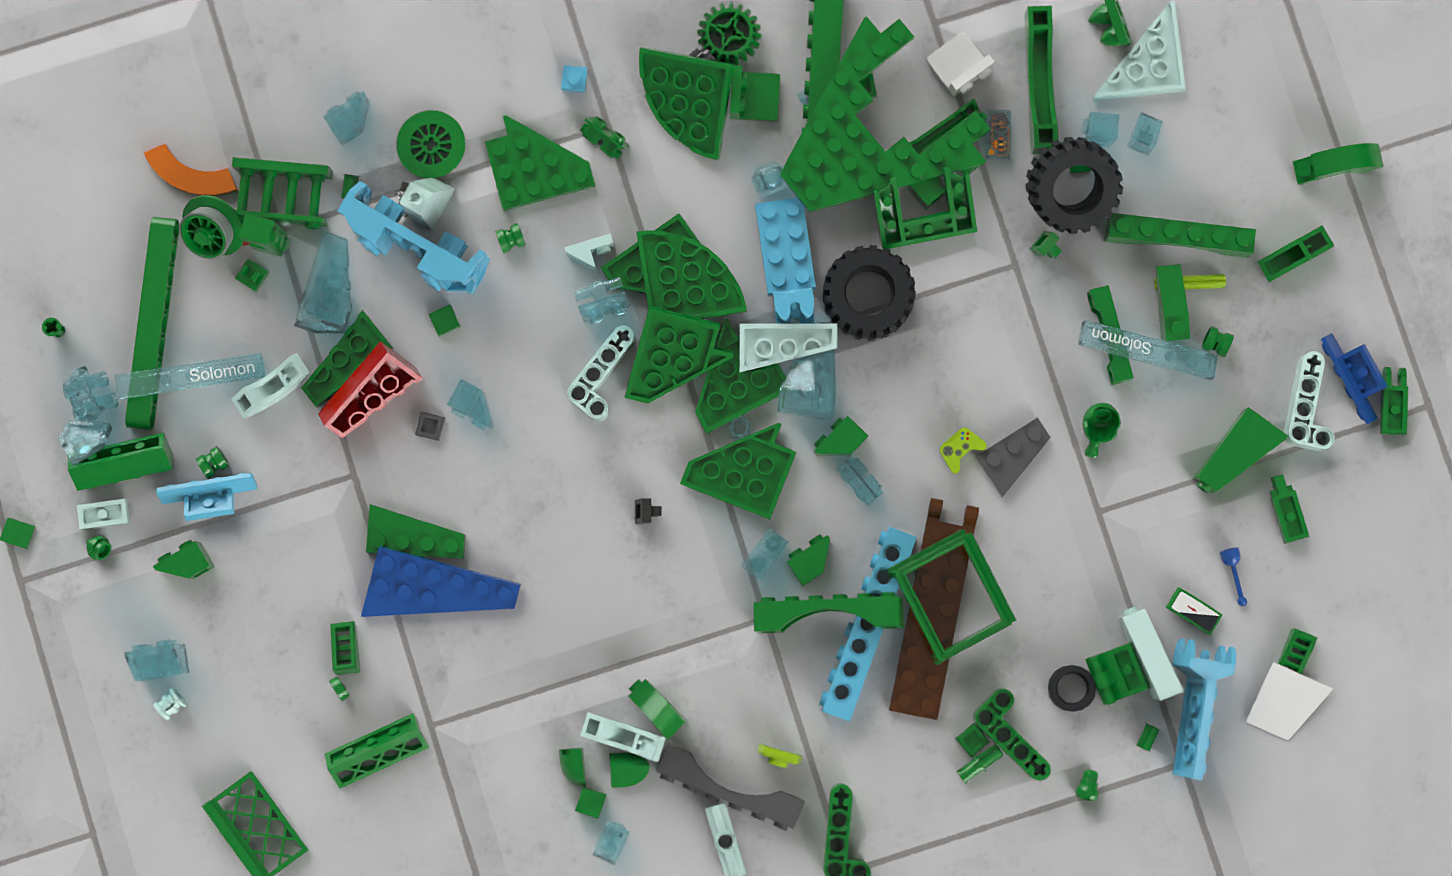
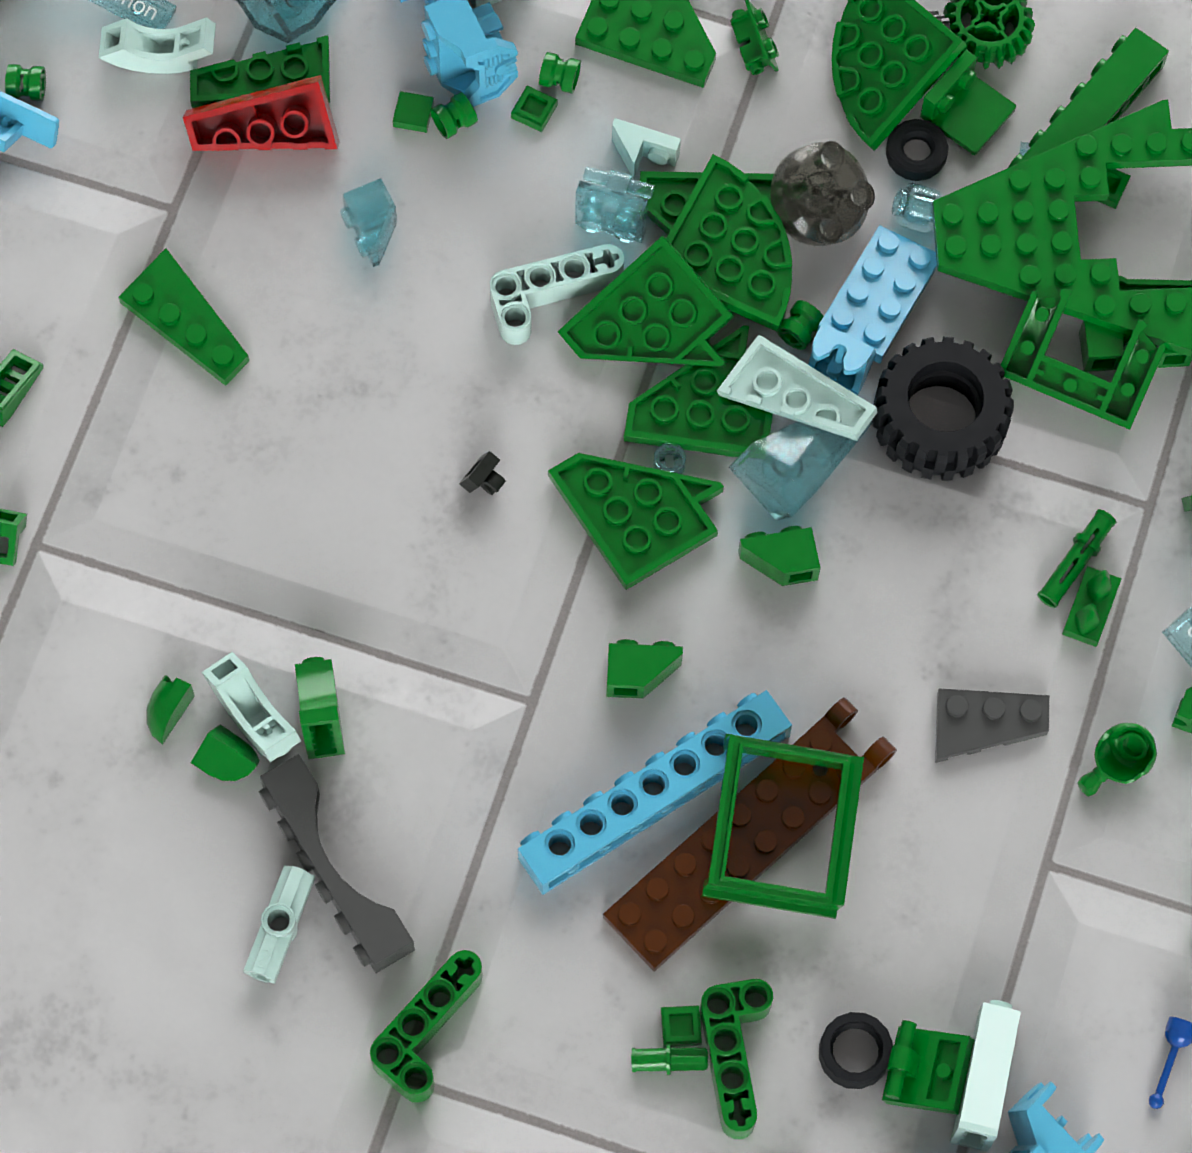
camera: 30 degrees right, 15 degrees down
blue wing [361,546,521,617] -> none
dark grey tile [415,412,445,441] -> none
green slope [575,787,607,819] -> none
clear light blue bracket [592,822,630,865] -> none
clear light blue slope [741,528,789,582] -> none
green arch [754,592,904,634] -> none
lime piece [757,743,803,768] -> none
clear light blue hinge [837,455,884,506] -> none
lime piece [939,427,987,474] -> none
slope [1165,587,1223,635] -> none
none -> green wheel [430,92,478,139]
none -> green tile [511,85,558,132]
none -> clear smoke piece [771,141,875,246]
none -> green wheel [777,300,824,350]
none -> black tyre [885,119,949,181]
none -> green pin [1037,509,1117,608]
none -> green tile [1062,566,1122,647]

